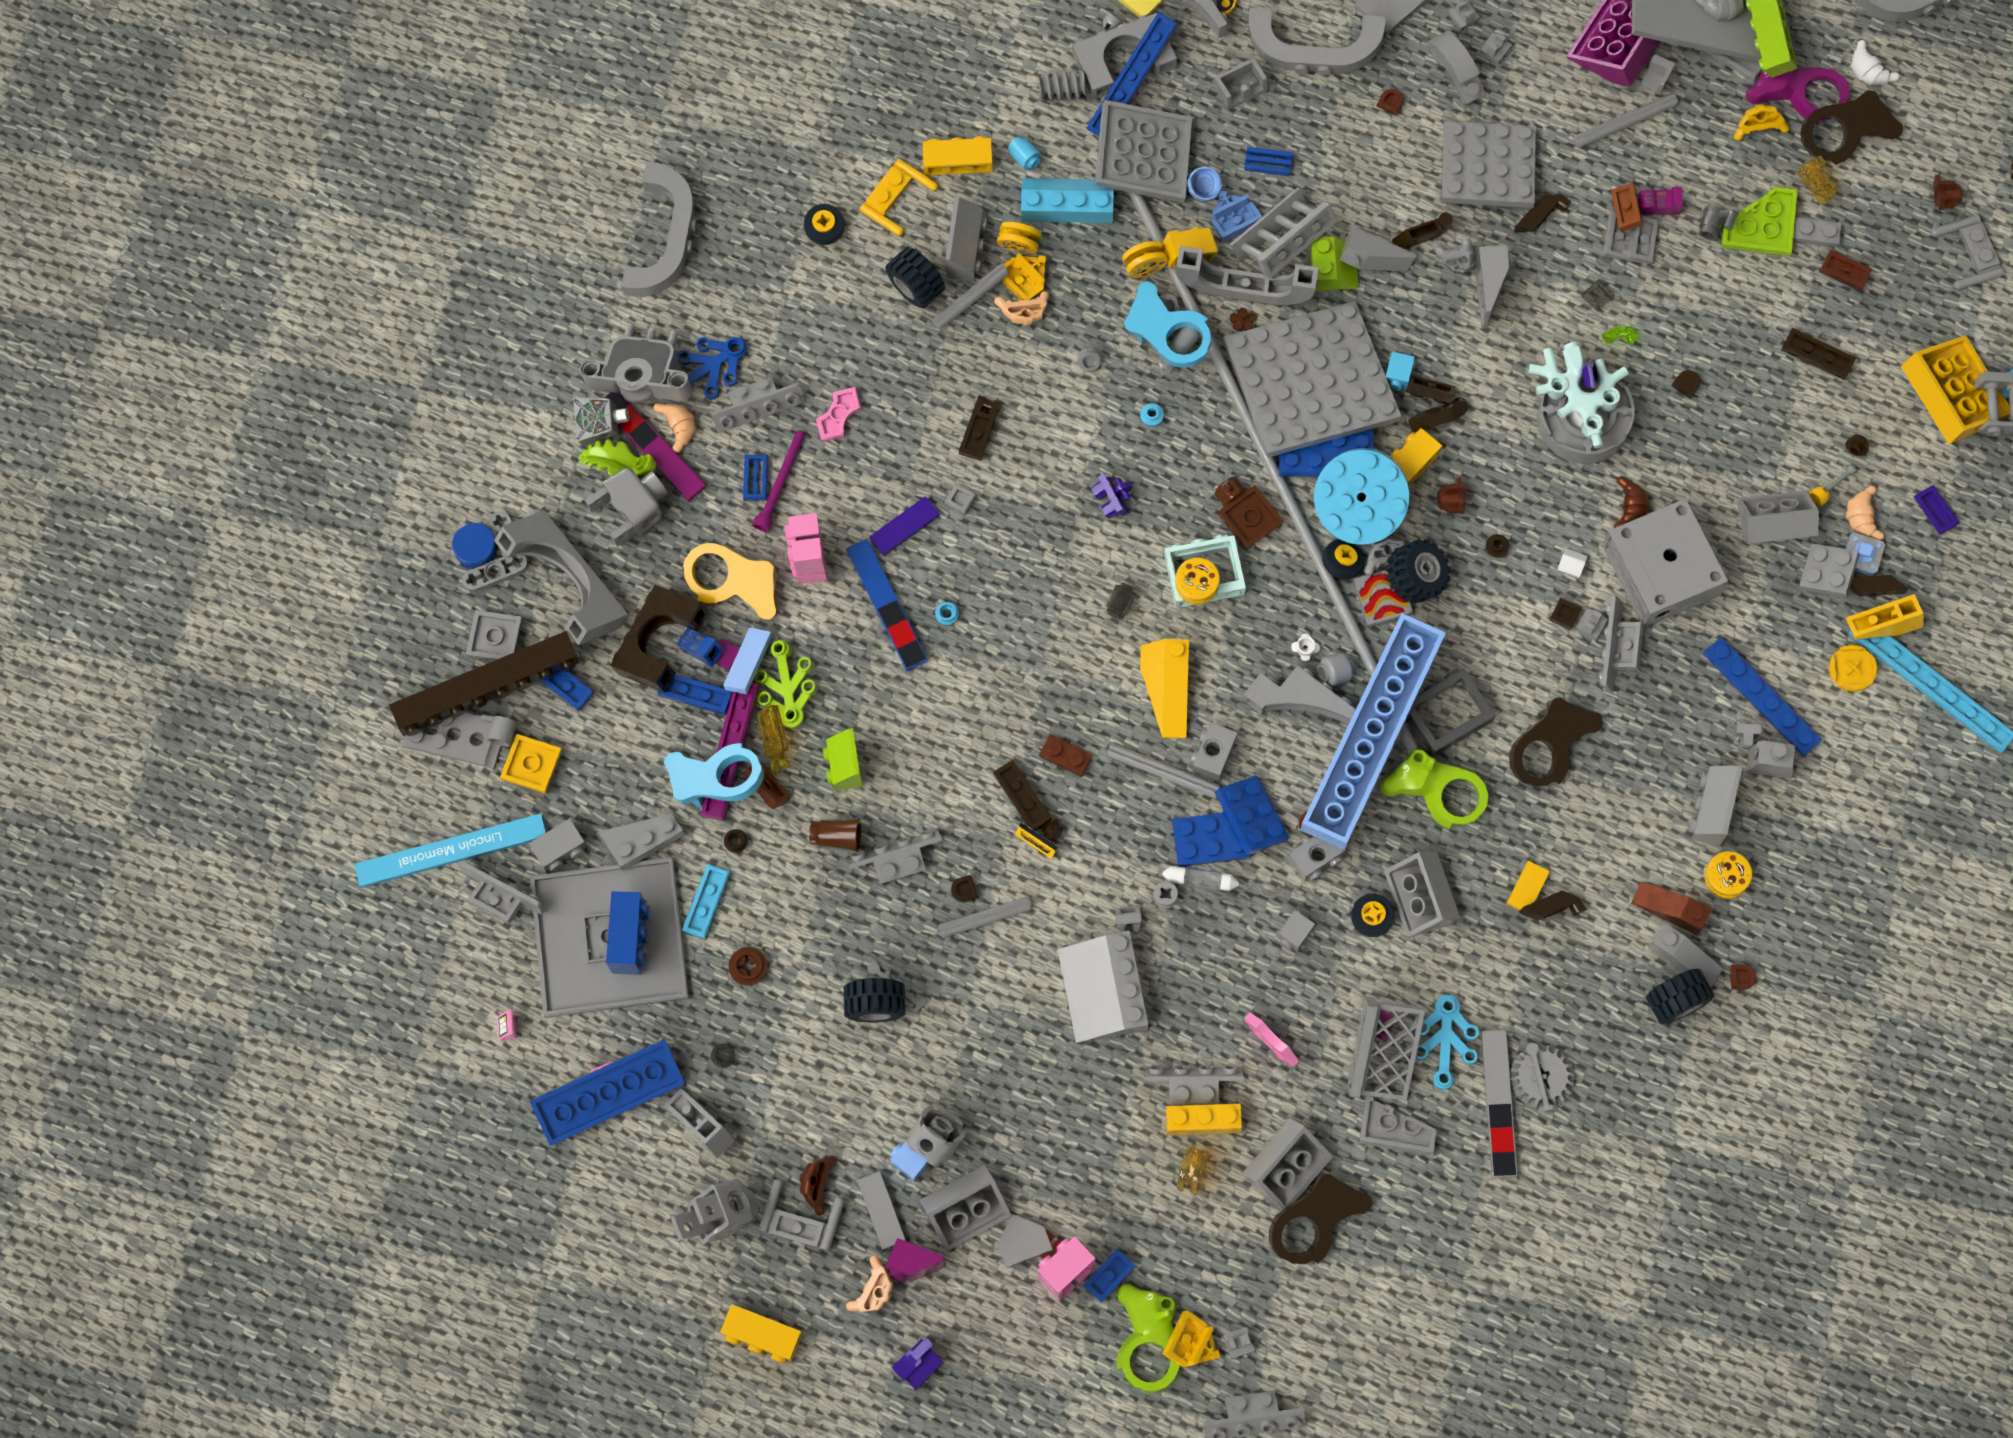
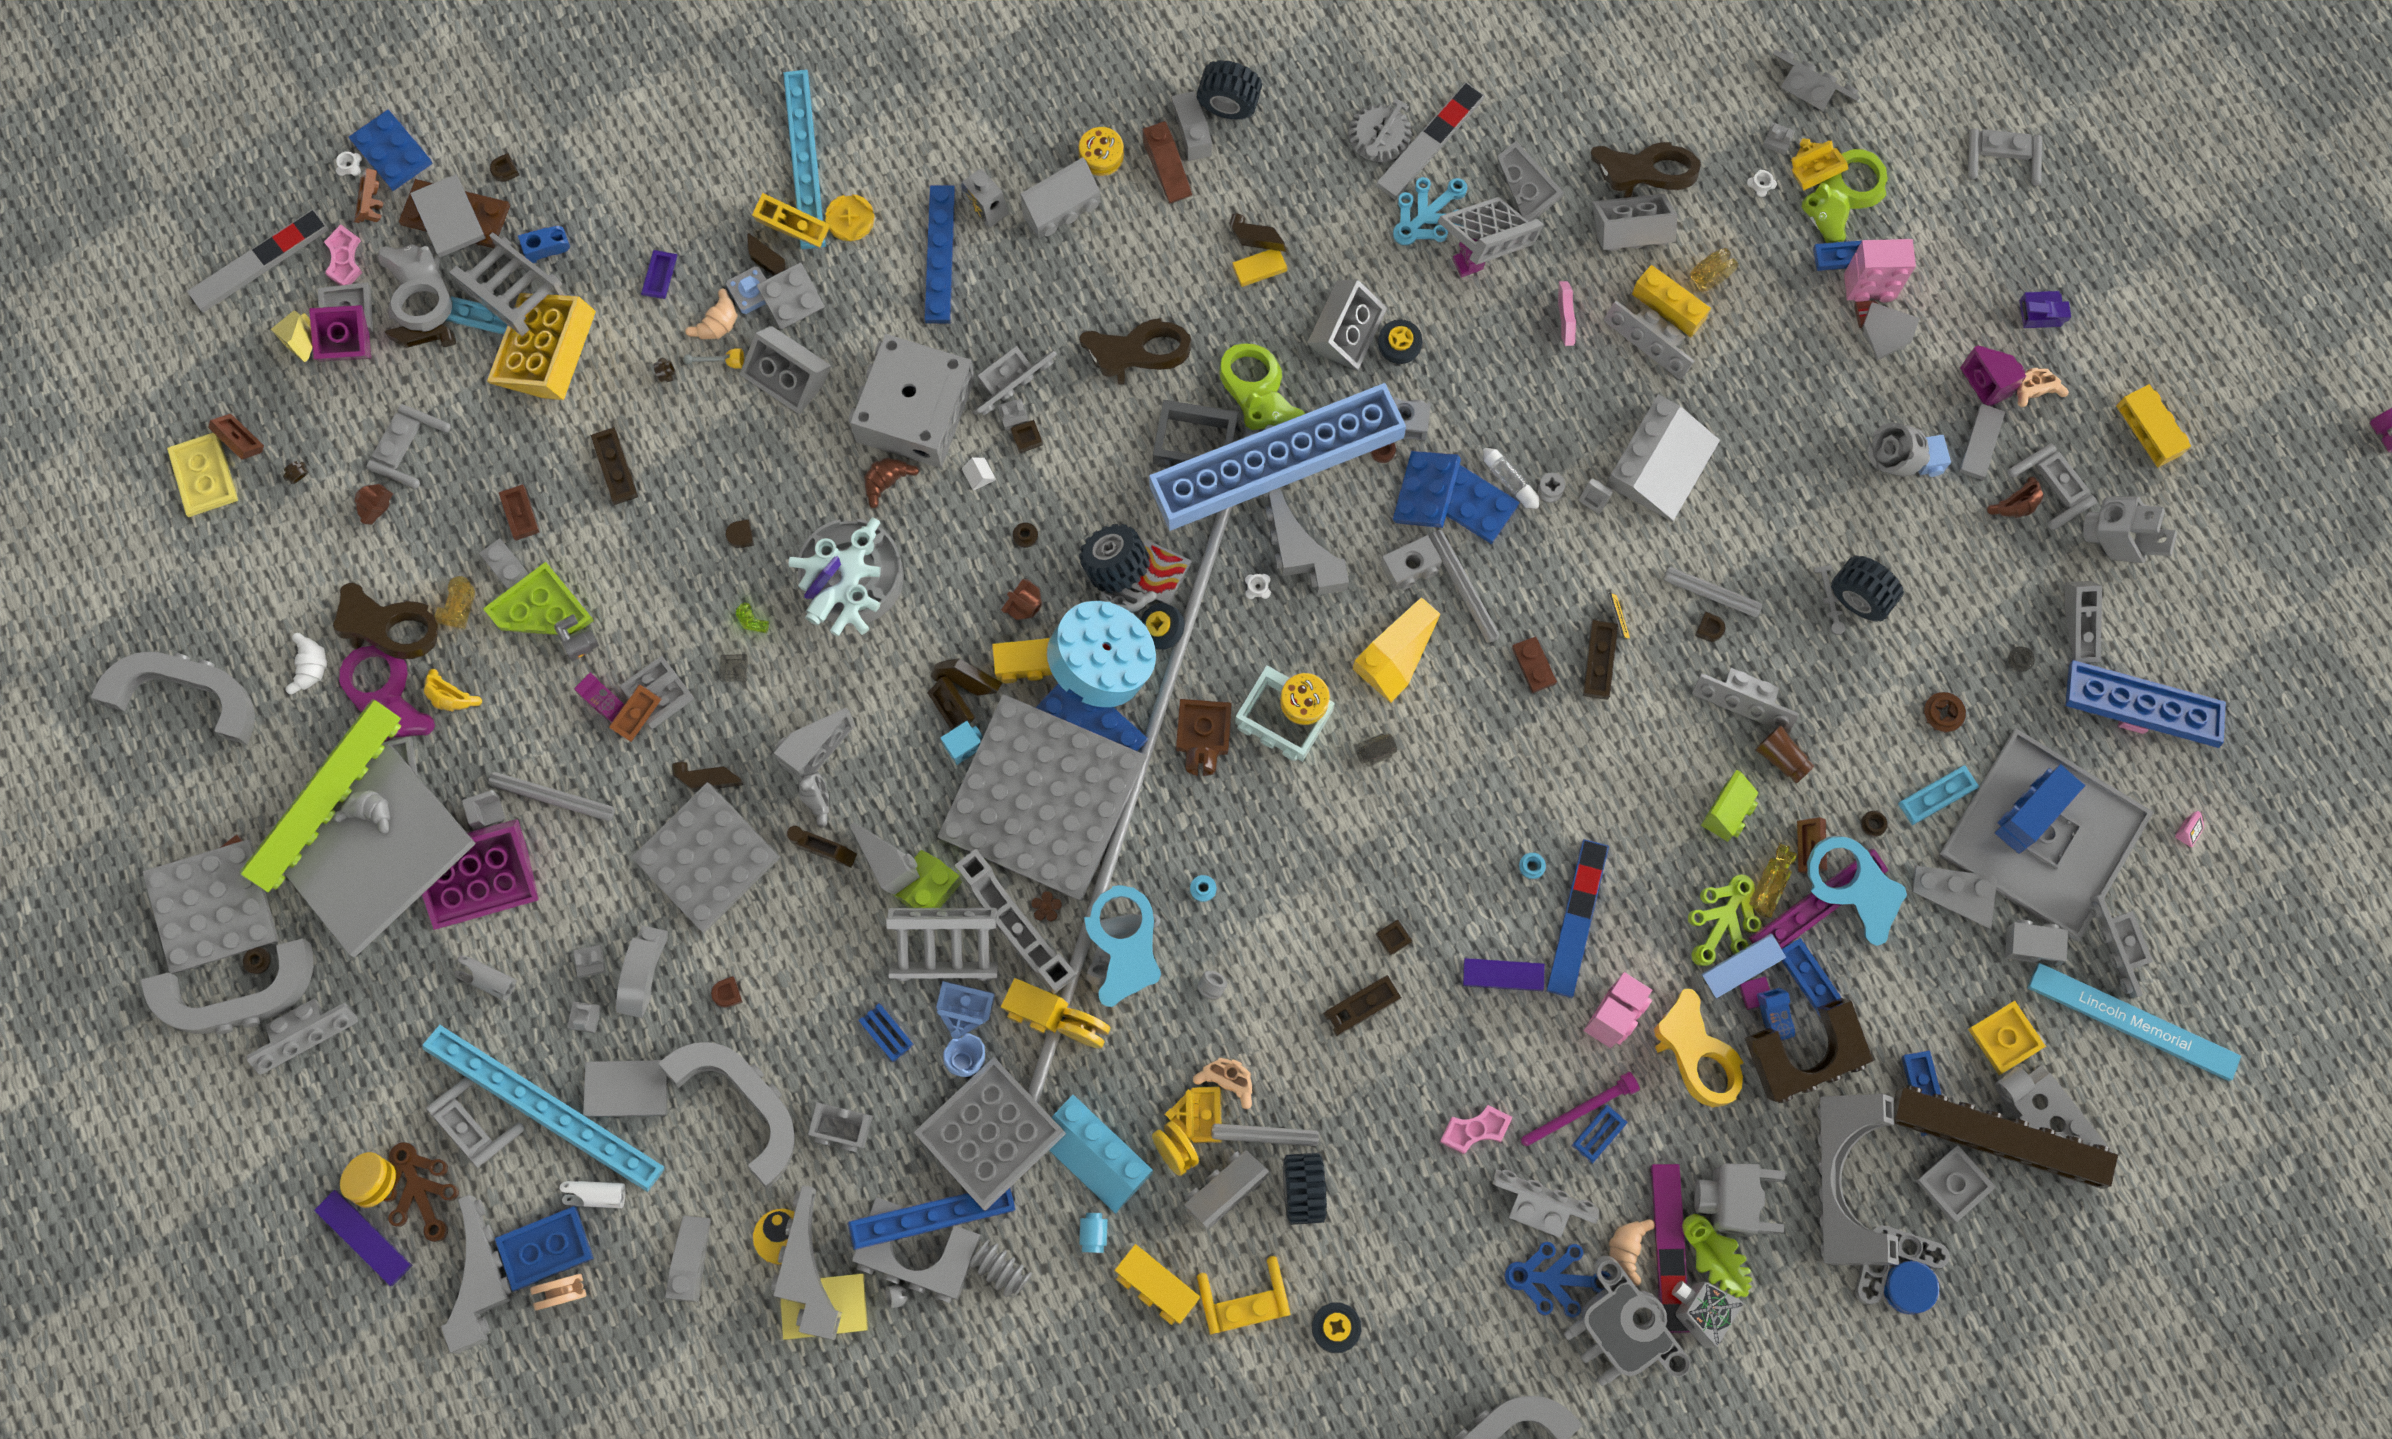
camera: 145 degrees left, 0 degrees up
light grey slope [919,1165,1012,1252] -> none
light grey tile [944,483,976,515] -> none
dark brown plate [1042,819,1064,842] -> none
dark purple hips [1091,473,1133,518] -> none
light grey brick [1277,910,1315,952] -> none
light grey head [1317,653,1355,687] -> none
copper tile [1730,965,1756,990] -> none
light grey tile [1733,723,1761,749] -> none
none -> dark brown tile [1375,919,1413,957]
none -> white plate [1747,170,1777,197]

